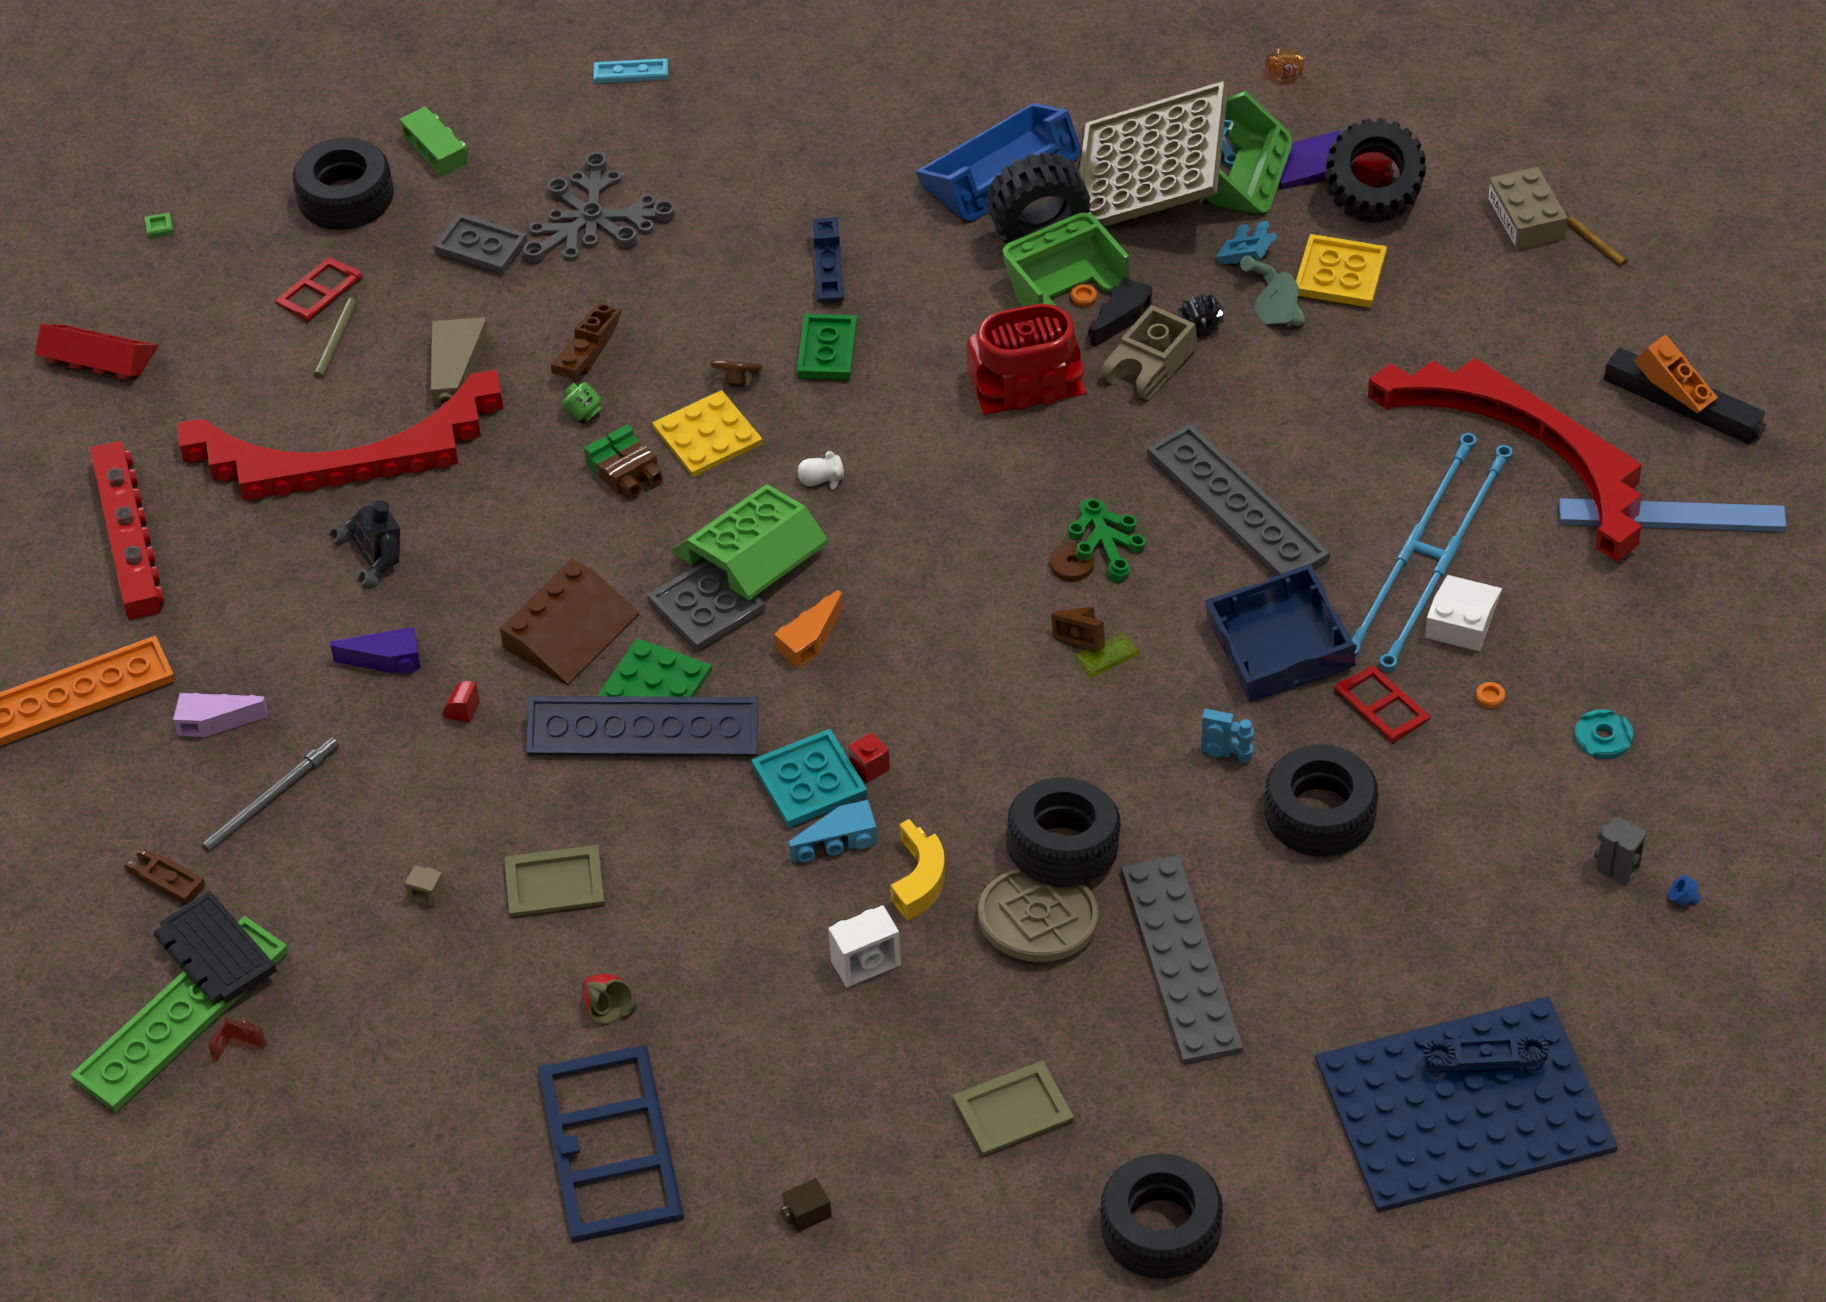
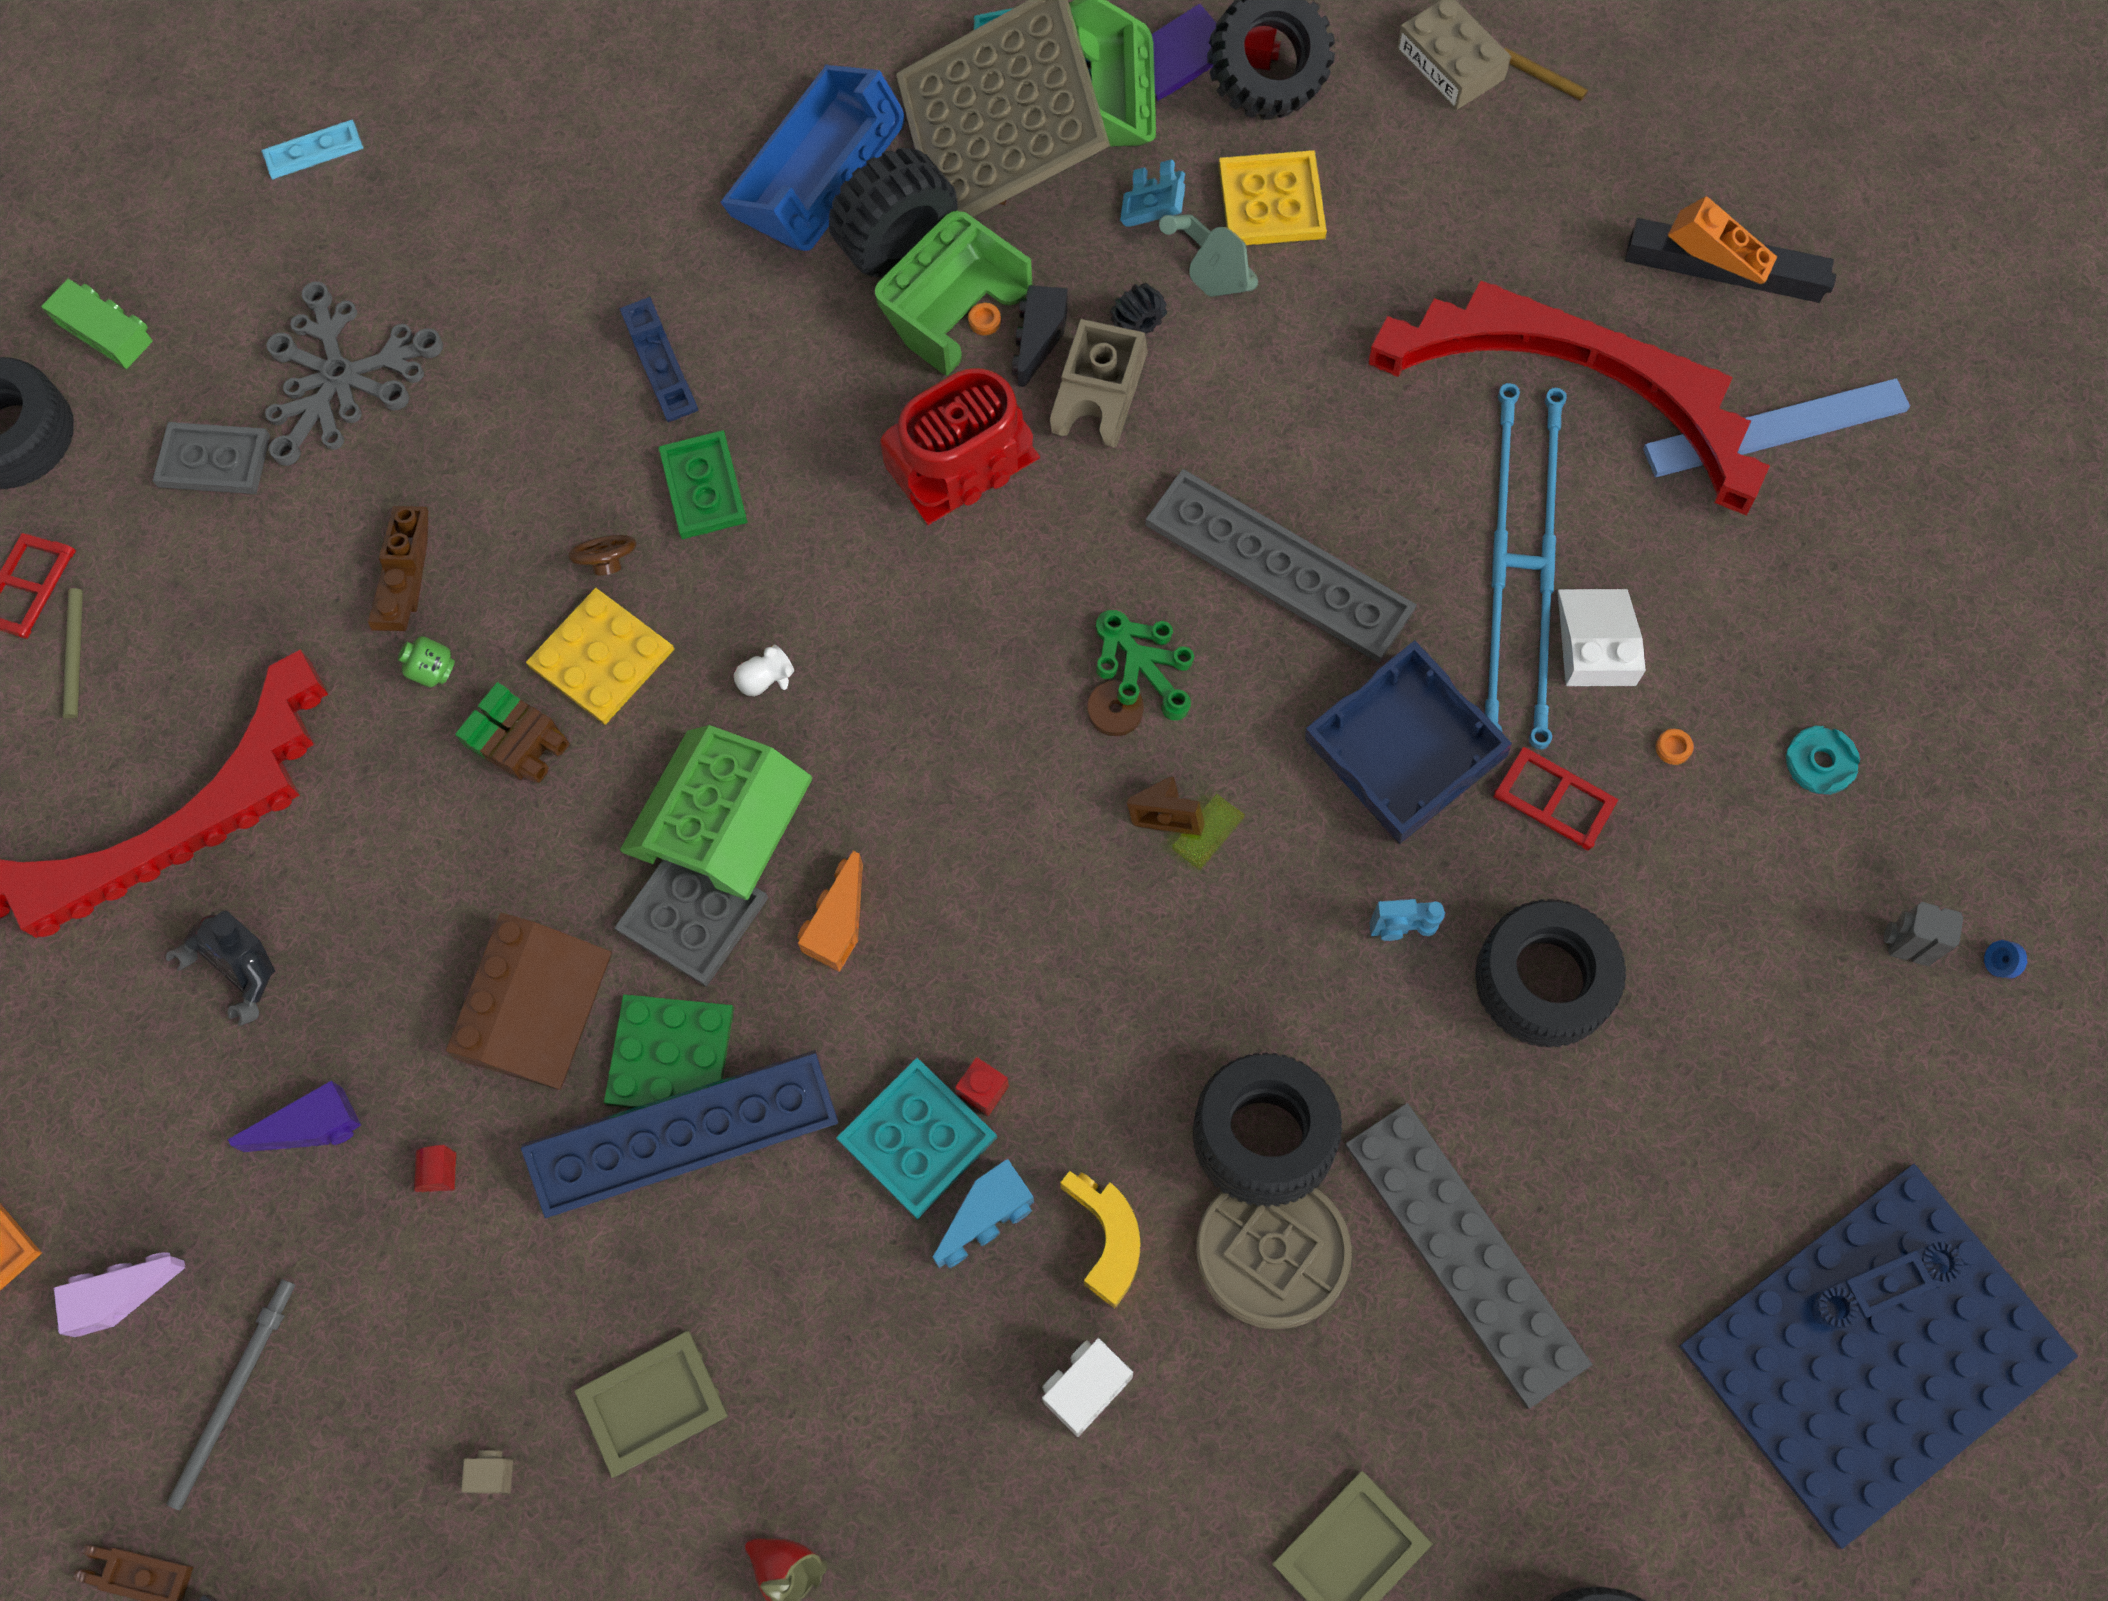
camera: 20 degrees left, 20 degrees up
dark tan slope [431,317,488,406] -> none

